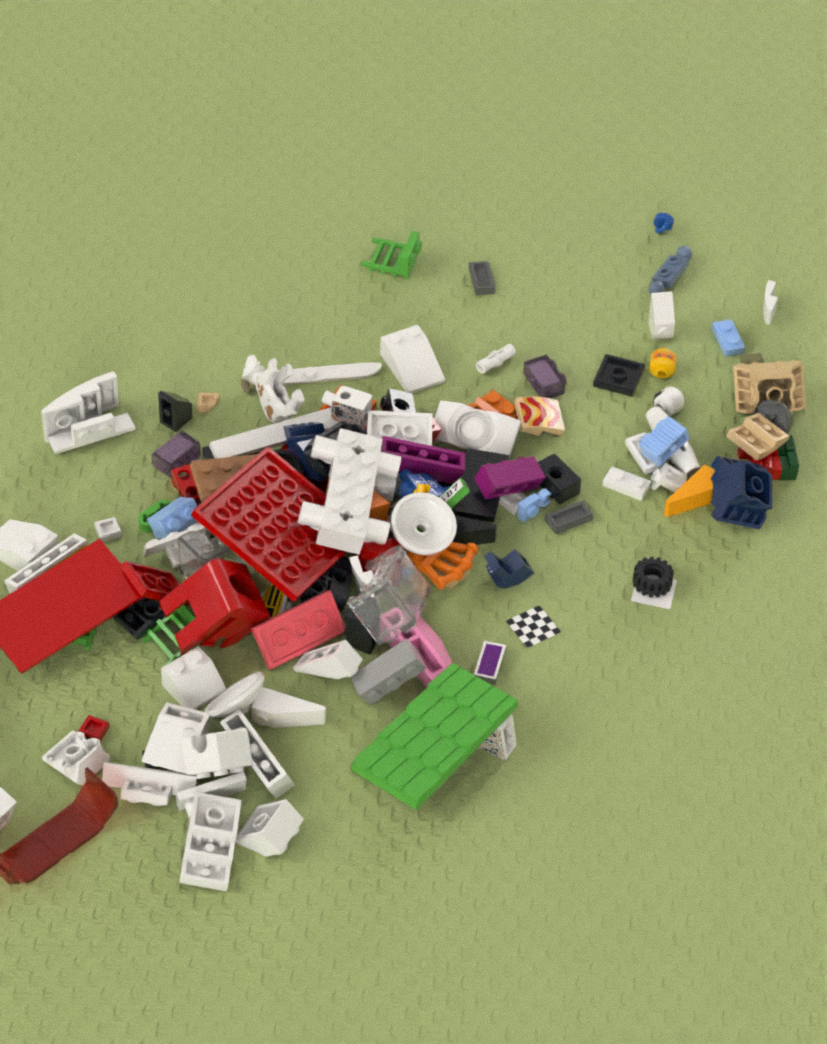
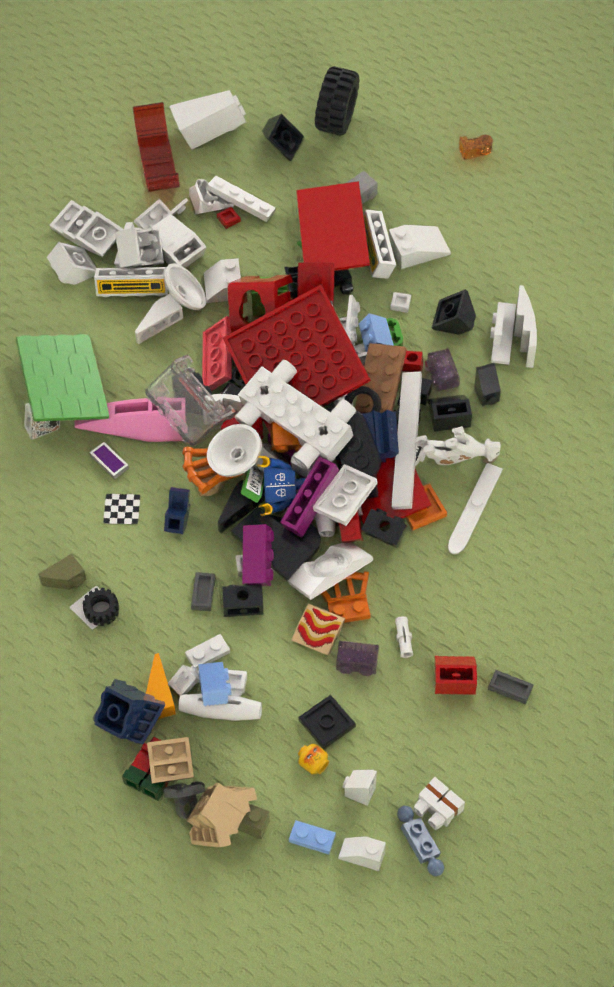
camera: 125 degrees right, 10 degrees up
tan tile [197,393,220,413] -> none
white slope [293,640,363,679] -> none
white torso [322,386,373,430] -> none
light grey brick [351,638,426,705] -> none
bright green plate [361,231,422,279] -> none
white slope [380,325,445,394] -> none
light blue plate [517,488,551,522] -> none
blue tile [653,213,674,234] -> none
white head [653,386,684,416] -> none
white slope [763,280,778,325] -> none
none -> olive slope [38,554,86,590]
none -> white plate [206,176,276,222]
none -> white slope [338,836,386,871]
none -> white hips [413,777,465,830]
none -> black slope [427,395,472,432]
none -> black slope [432,289,476,335]
none -> red slope [434,656,477,695]

